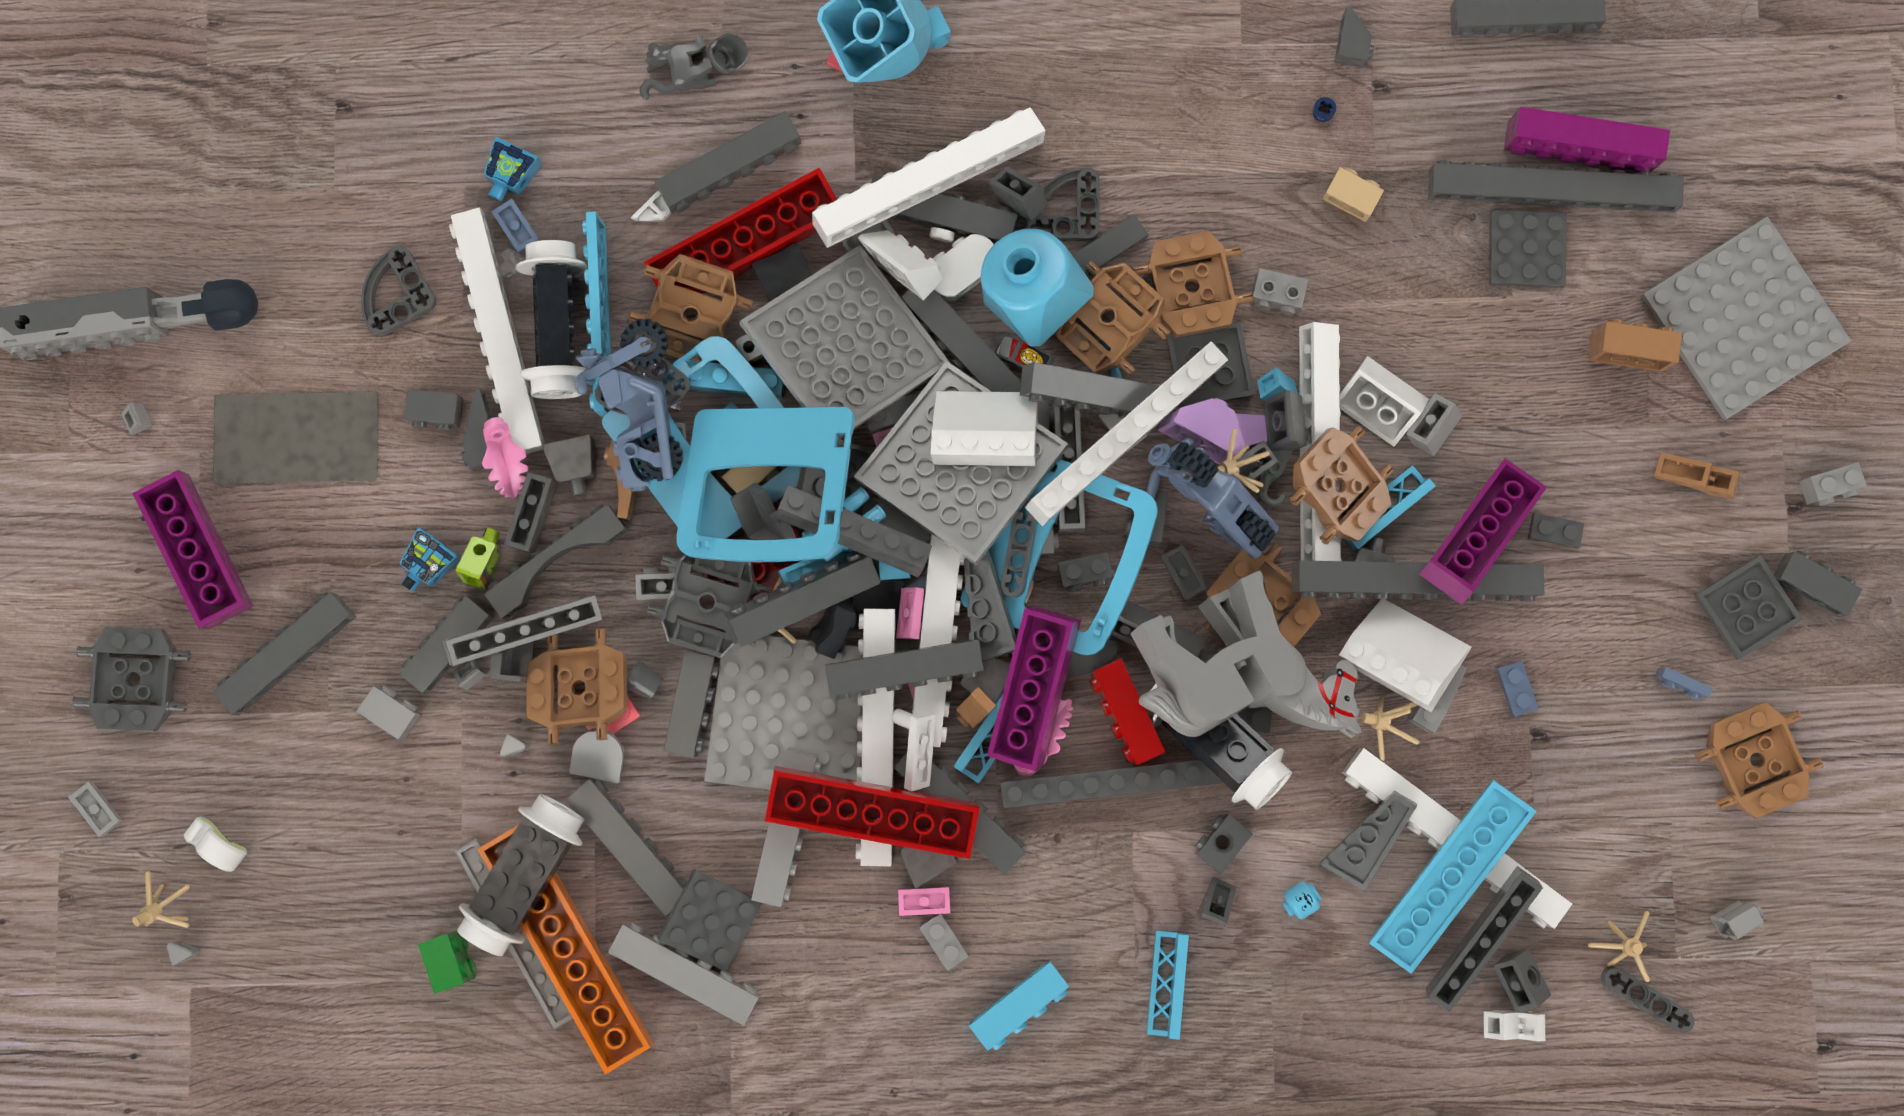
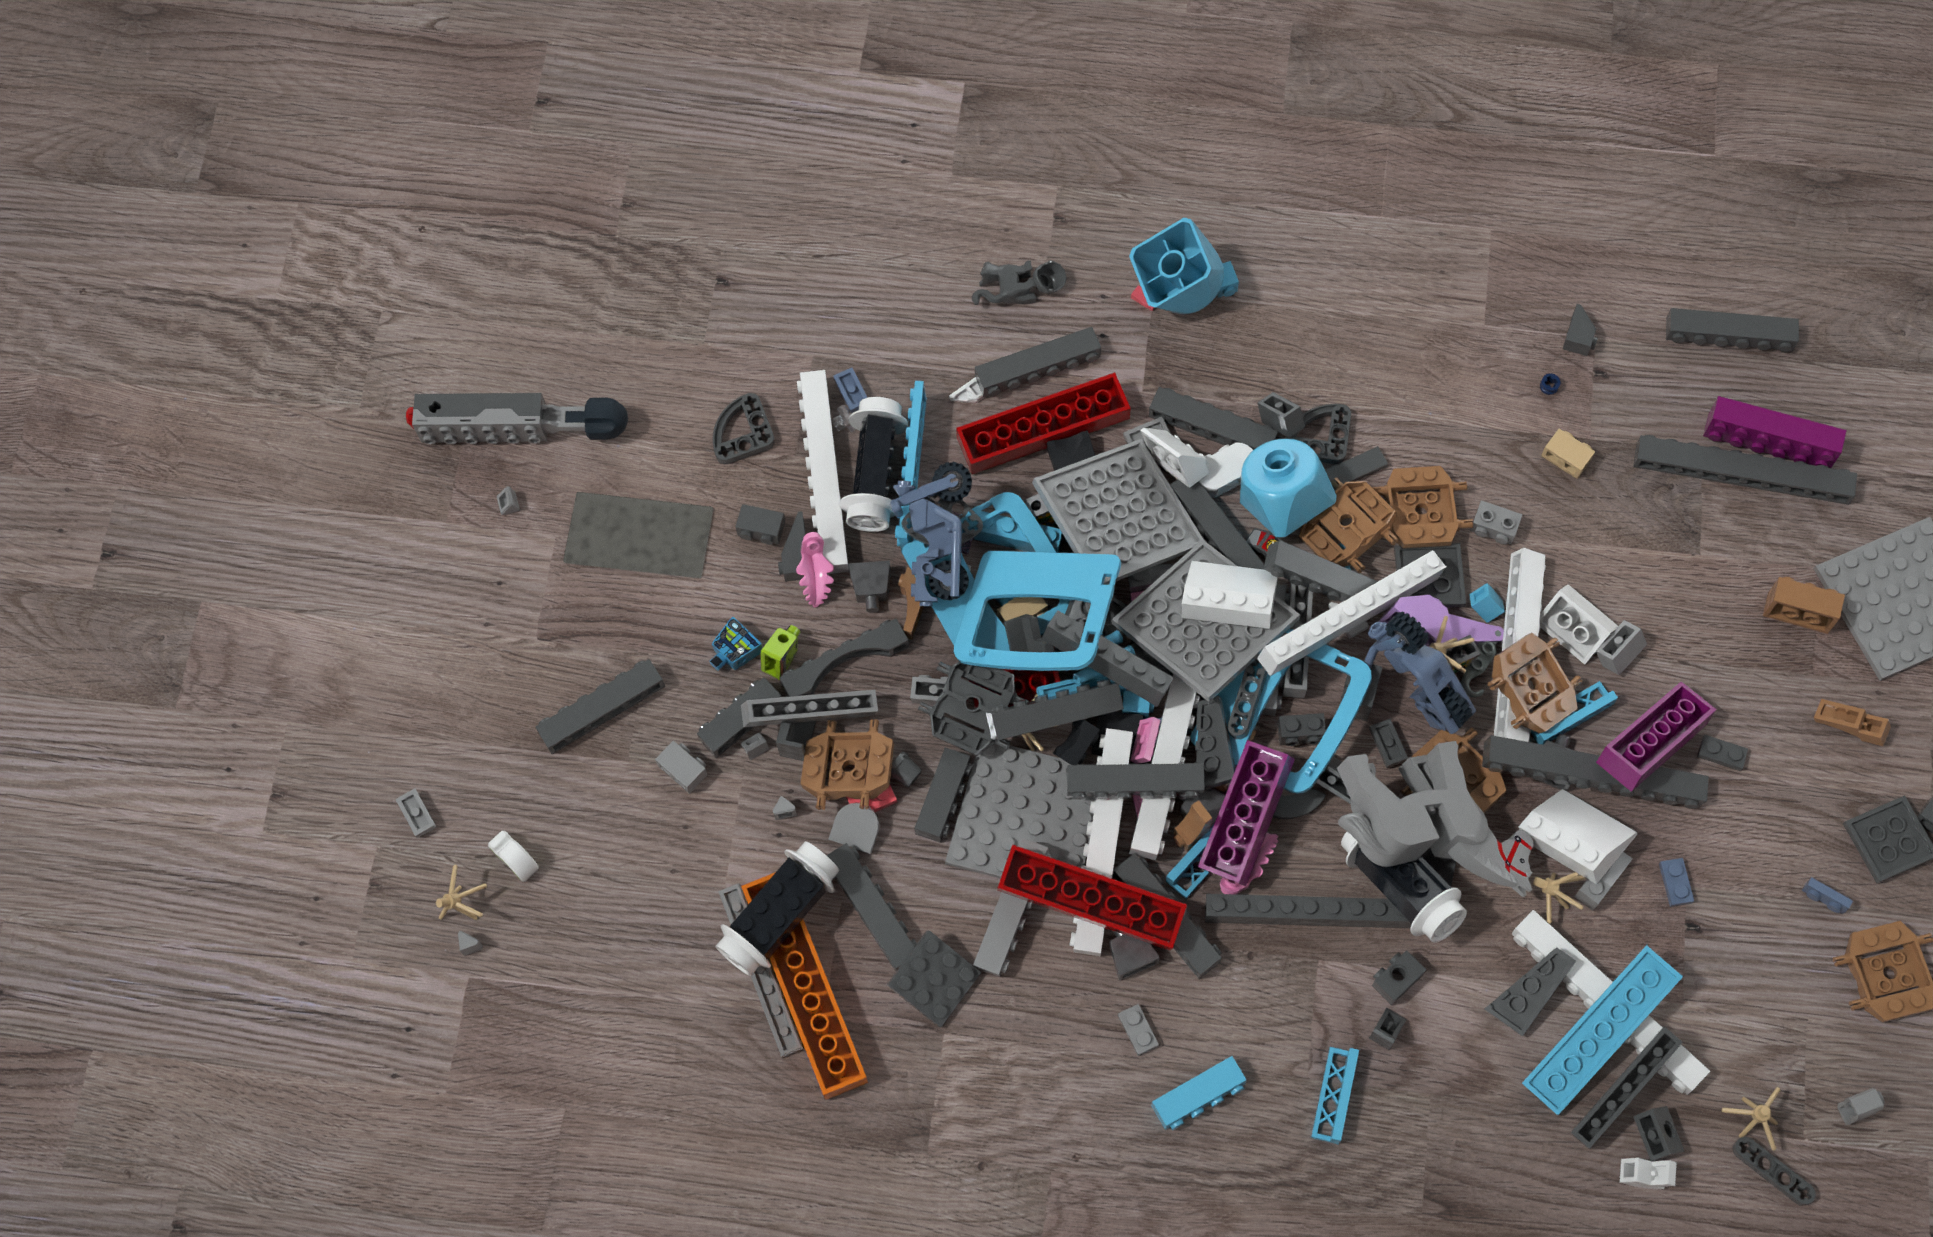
camera: 10 degrees right, 15 degrees down
dark grey piece [72,627,191,731] -> none
magenta brick [132,470,254,630] -> none
green brick [418,931,477,994] -> none
torso [484,137,543,202] -> none
dark grey brick [504,472,557,554] -> none
light grey brick [608,922,761,1026] -> none
medium nougat piece [628,254,753,362] -> none
white brick [812,107,1046,248] -> none
white piece [892,709,936,791] -> none
bright pink plate [898,887,950,916] -> none
white tile [929,227,955,243] -> none
red brick [1089,658,1165,765] -> none
dark grey slope [1264,390,1308,451] -> none
medium azure head [1282,881,1322,920] -> none
dark grey plate [1489,210,1567,288] -> none

